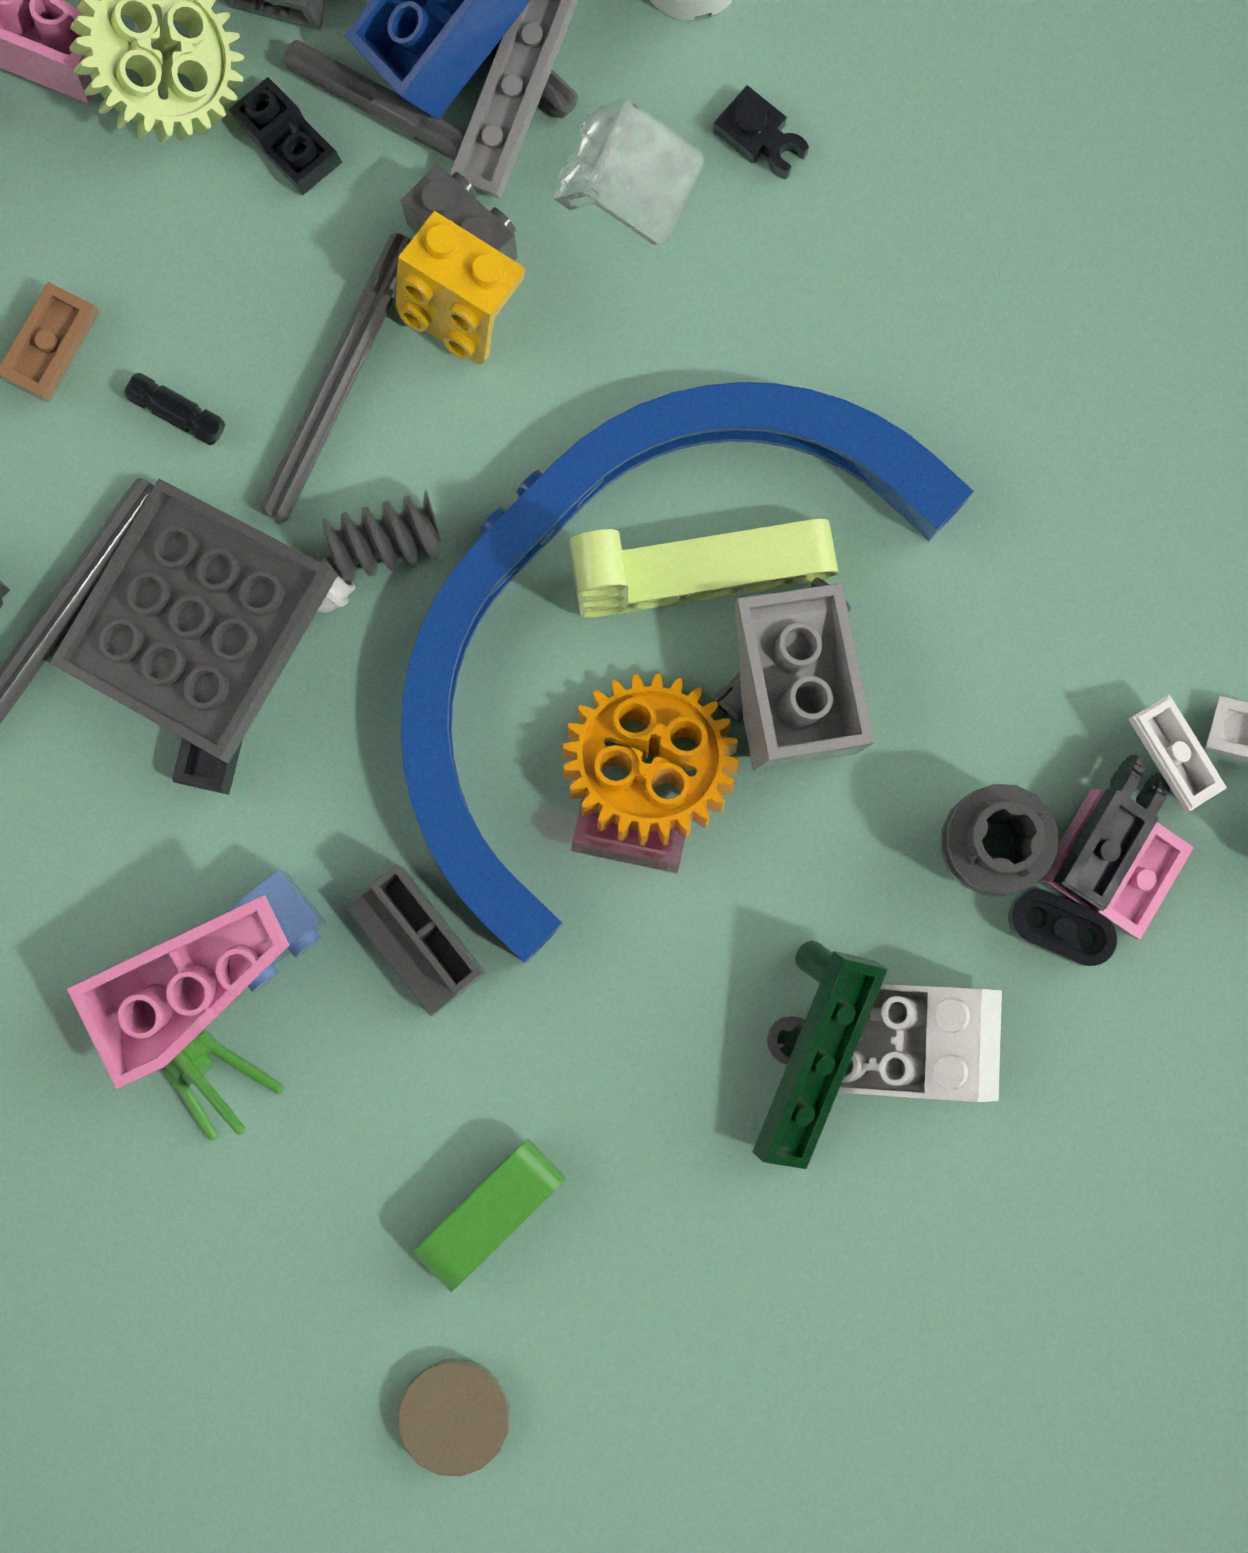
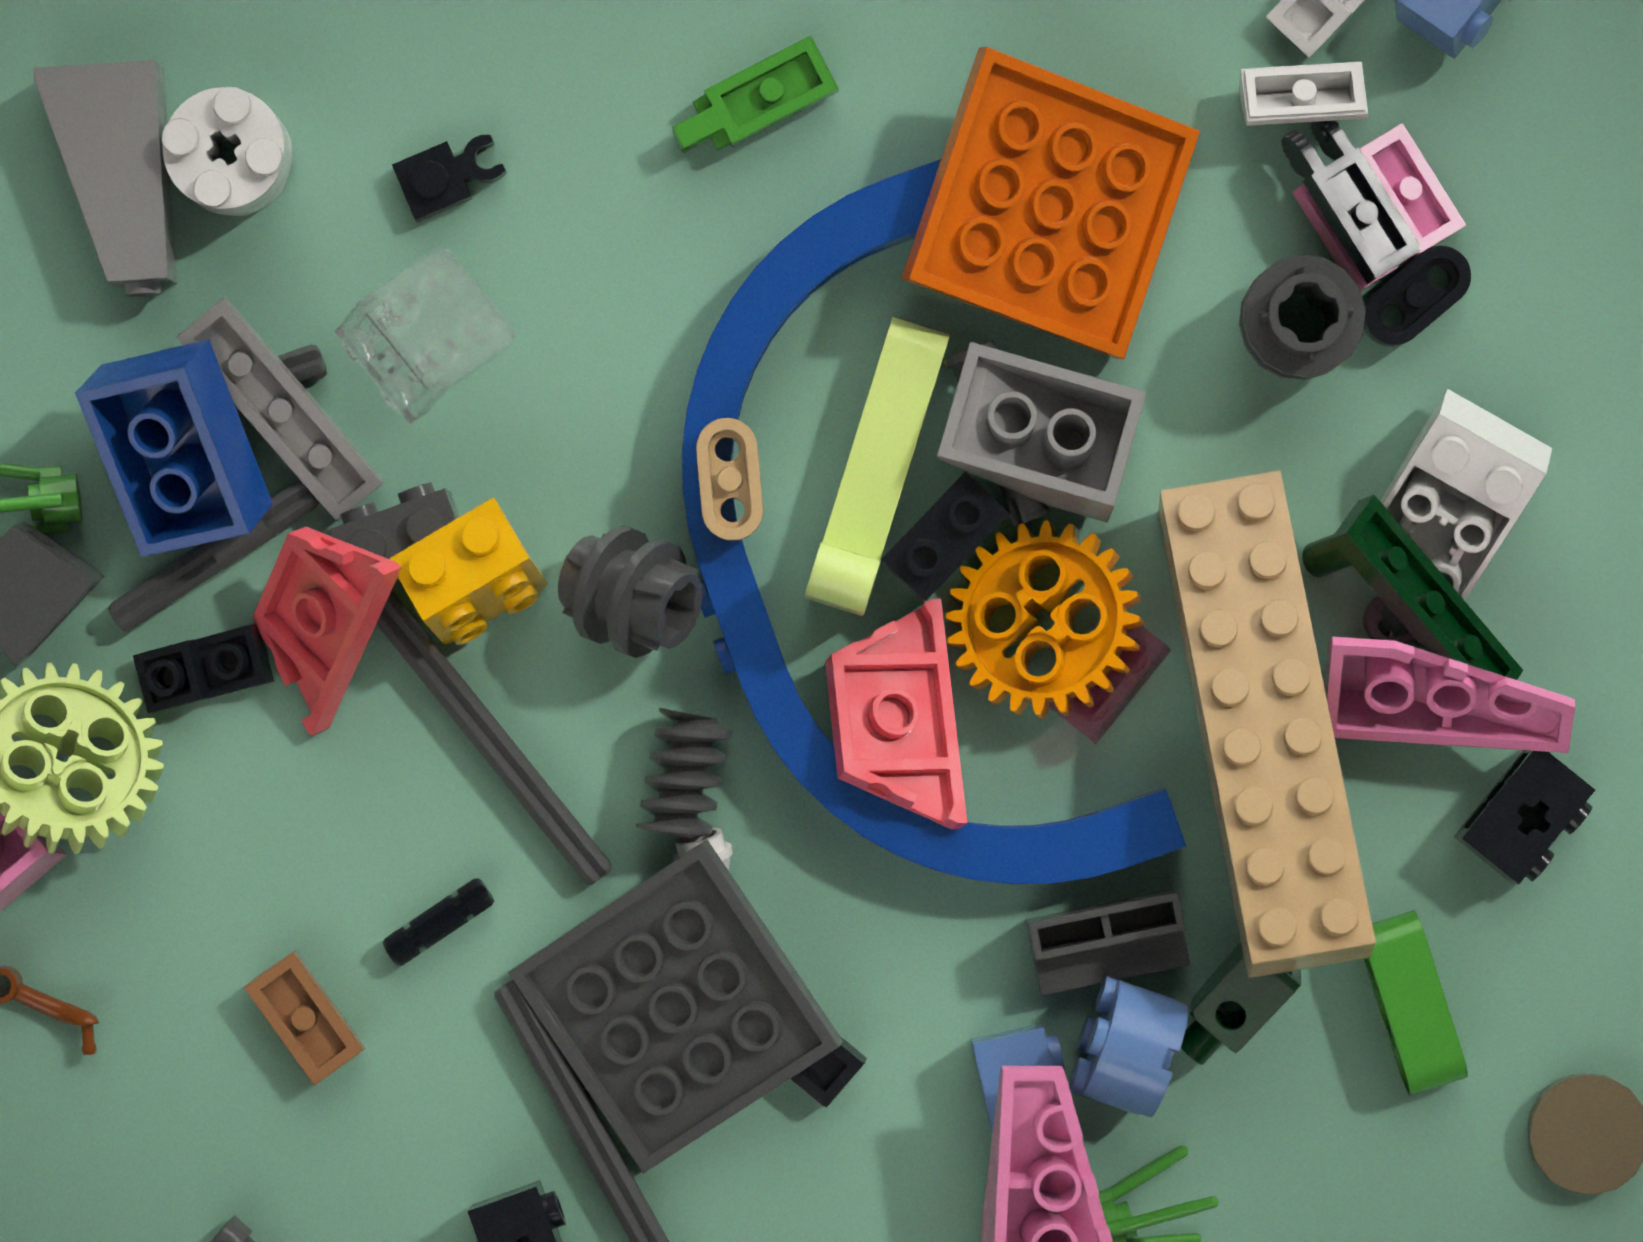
camera: 60 degrees left, 5 degrees up
none -> coral wing [252,527,401,736]
none -> dark grey piece [558,525,703,658]
none -> bright green hinge [672,36,839,153]
none -> tan plate [696,418,763,541]
none -> coral wing [825,599,967,830]
none -> black brick [881,471,1009,603]
none -> orange plate [901,47,1200,359]
none -> medium blue brick [1069,976,1189,1117]
none -> tan brick [1158,470,1376,978]
none -> dark green torso [1181,942,1301,1065]
none -> bright pink wedge [1324,637,1575,753]
none -> black brick [1453,750,1595,884]

